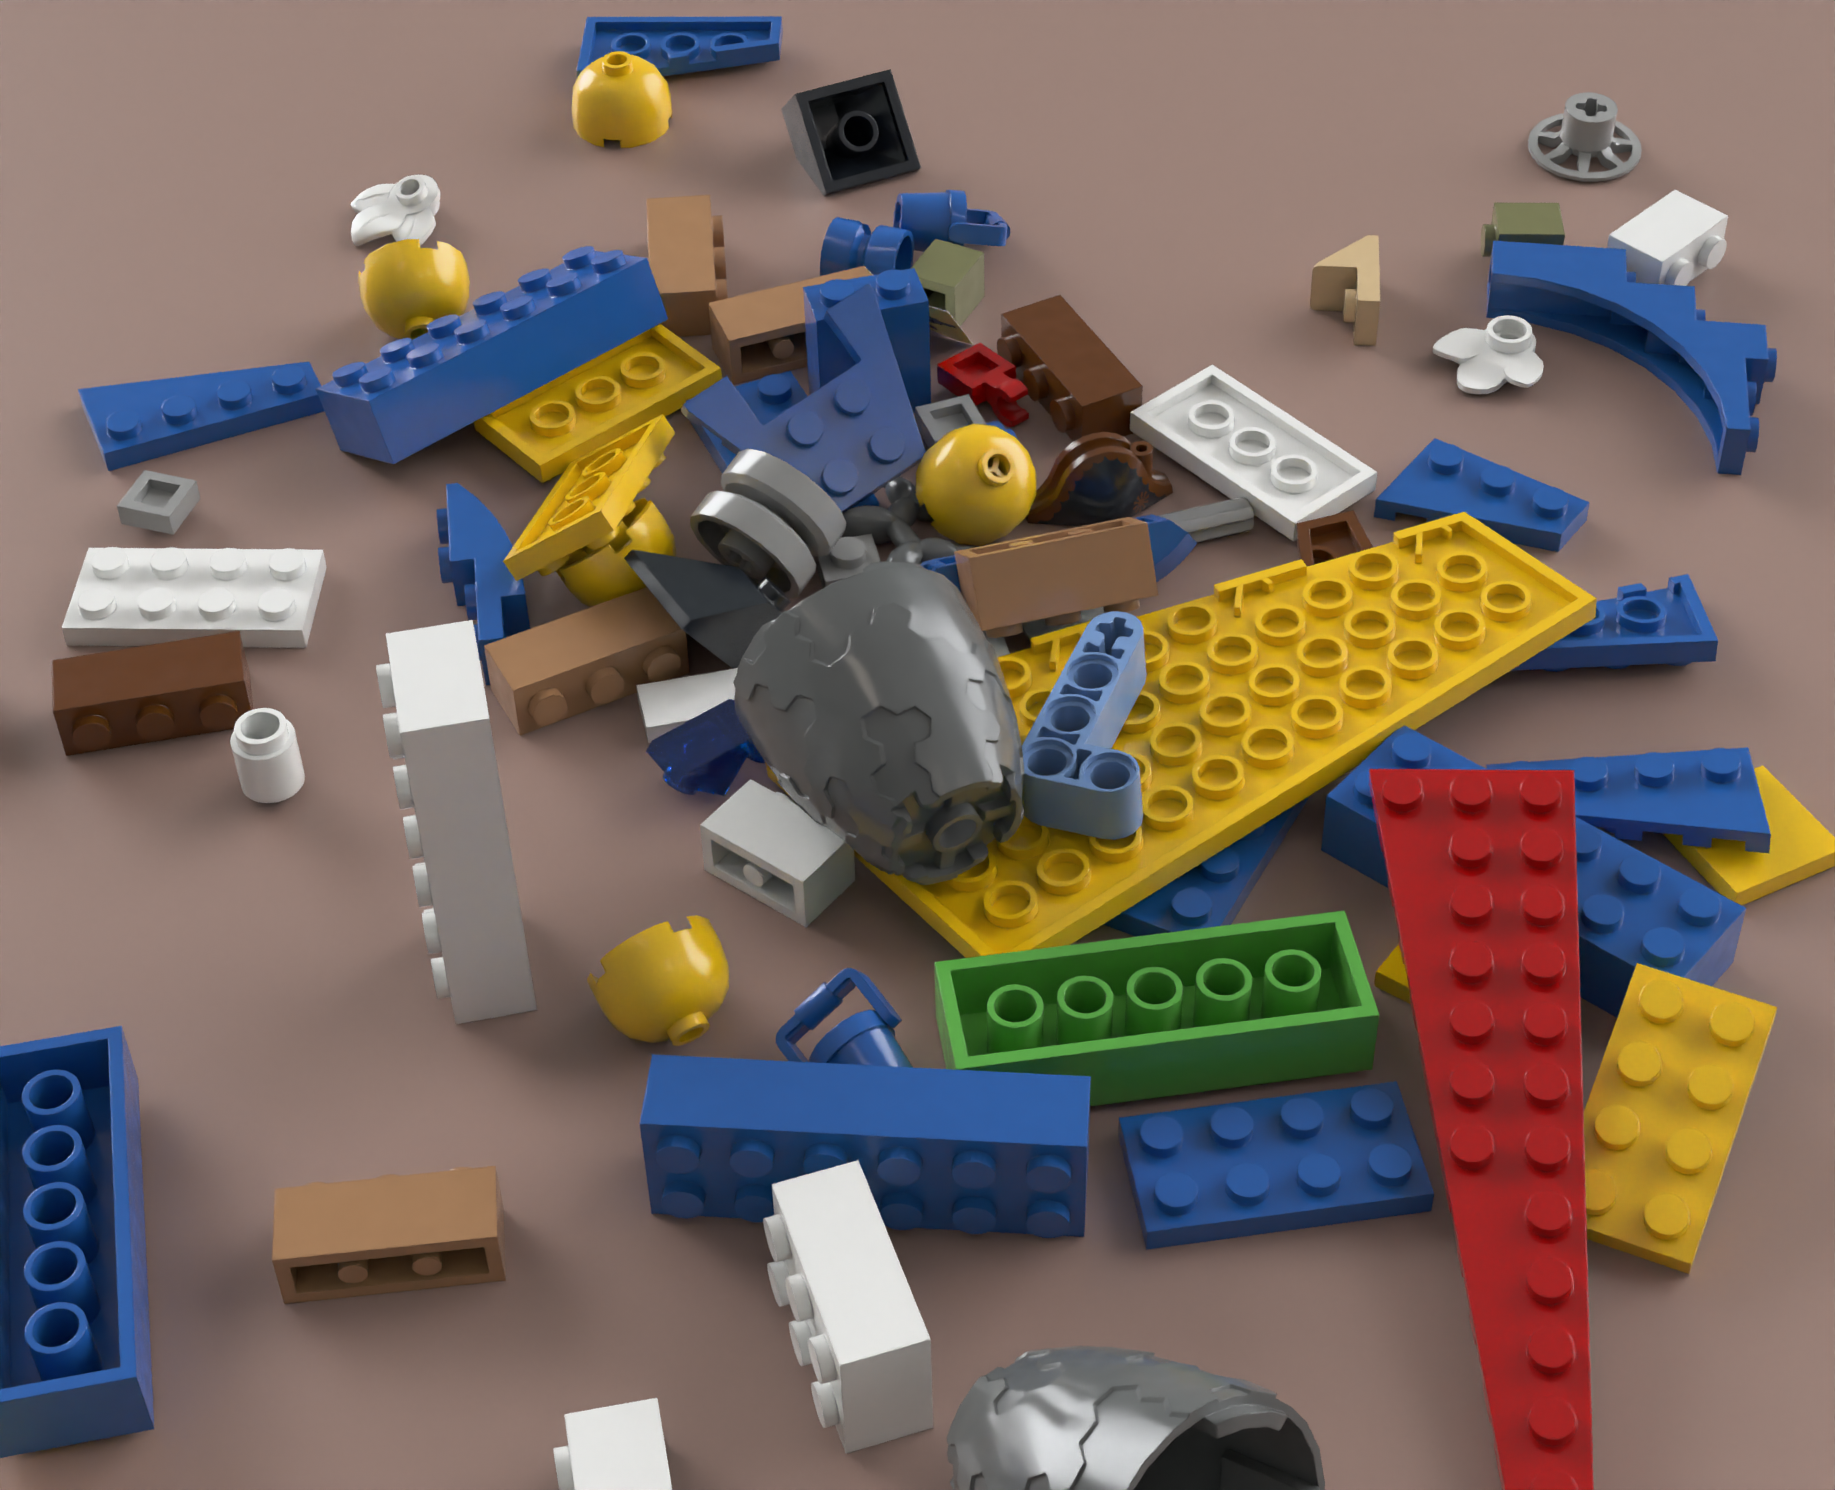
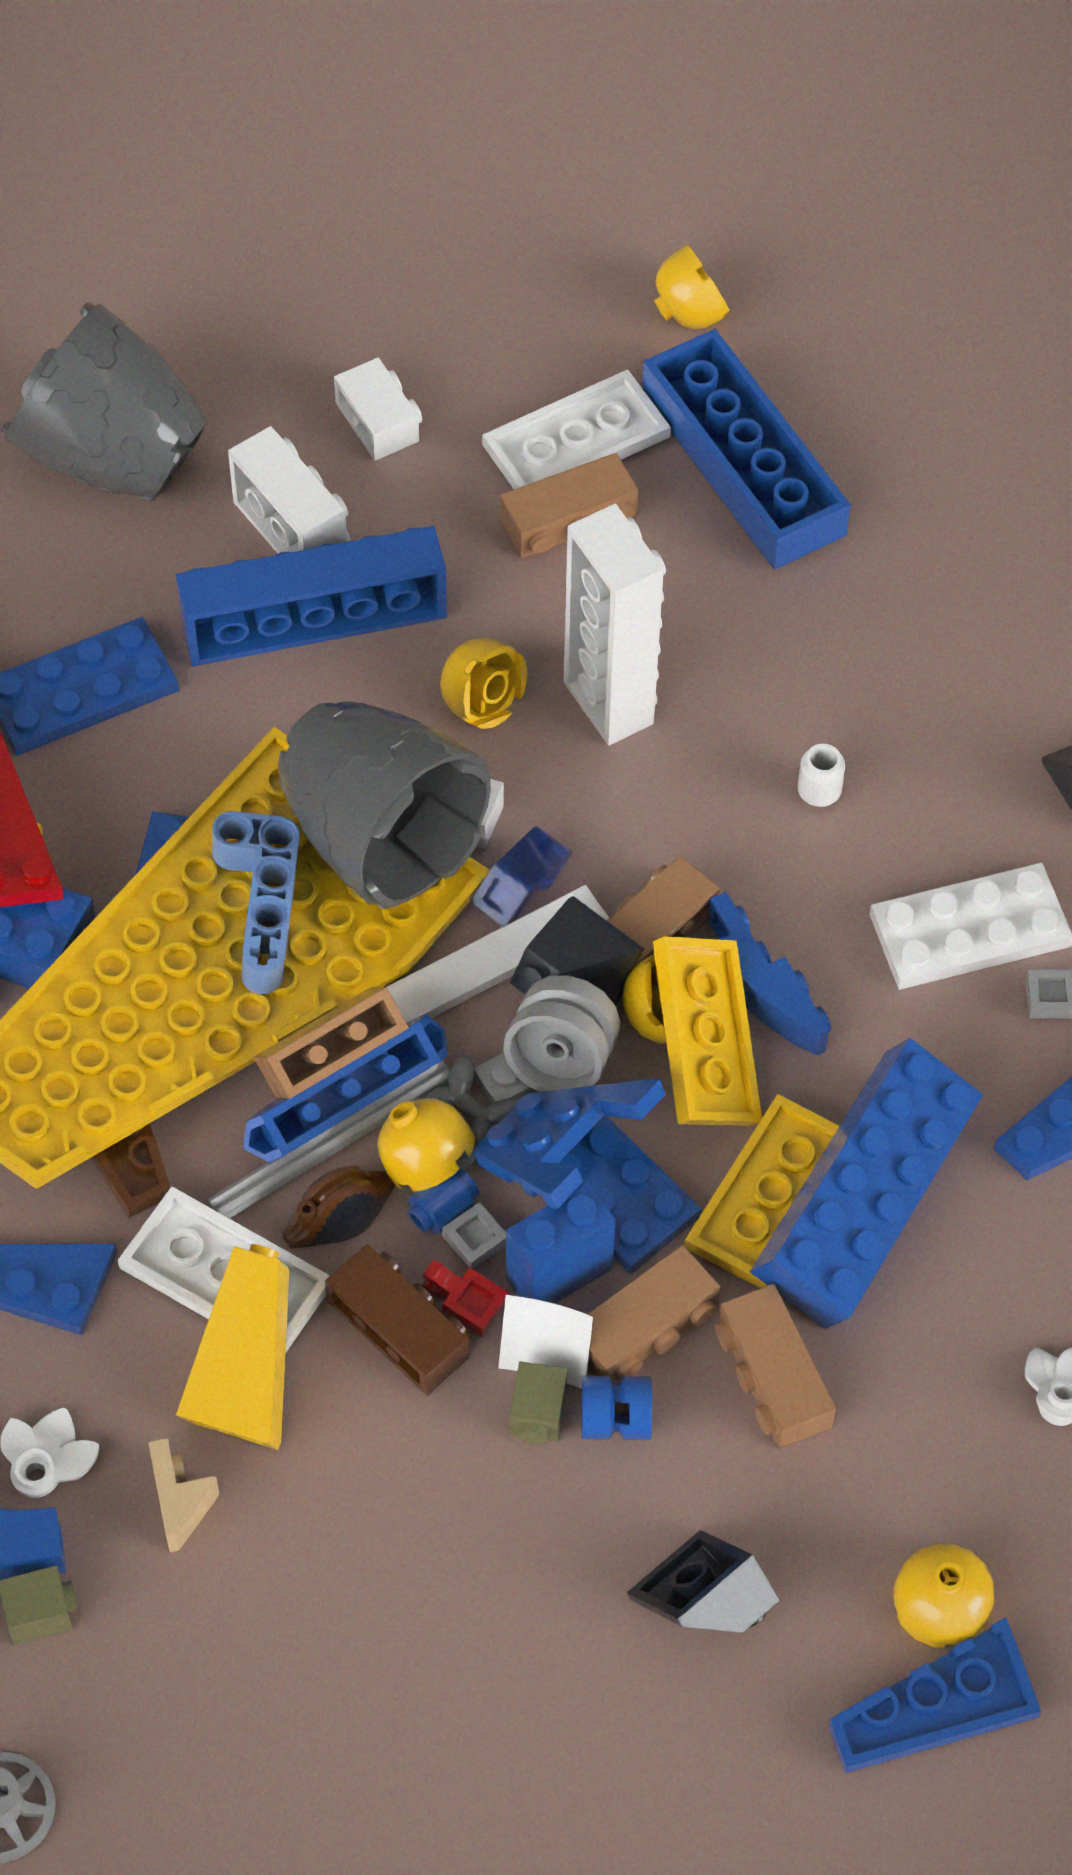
camera: 160 degrees right, 15 degrees up
reddish brown brick [51,631,253,756] -> none
yellow cylinder [358,239,470,340] -> none
blue piece [776,968,913,1067] -> none
blue piece [893,190,1011,252] -> none
bright green brick [934,910,1379,1106] -> none
none -> yellow slope [176,1243,289,1451]
none -> white plate [482,369,671,489]

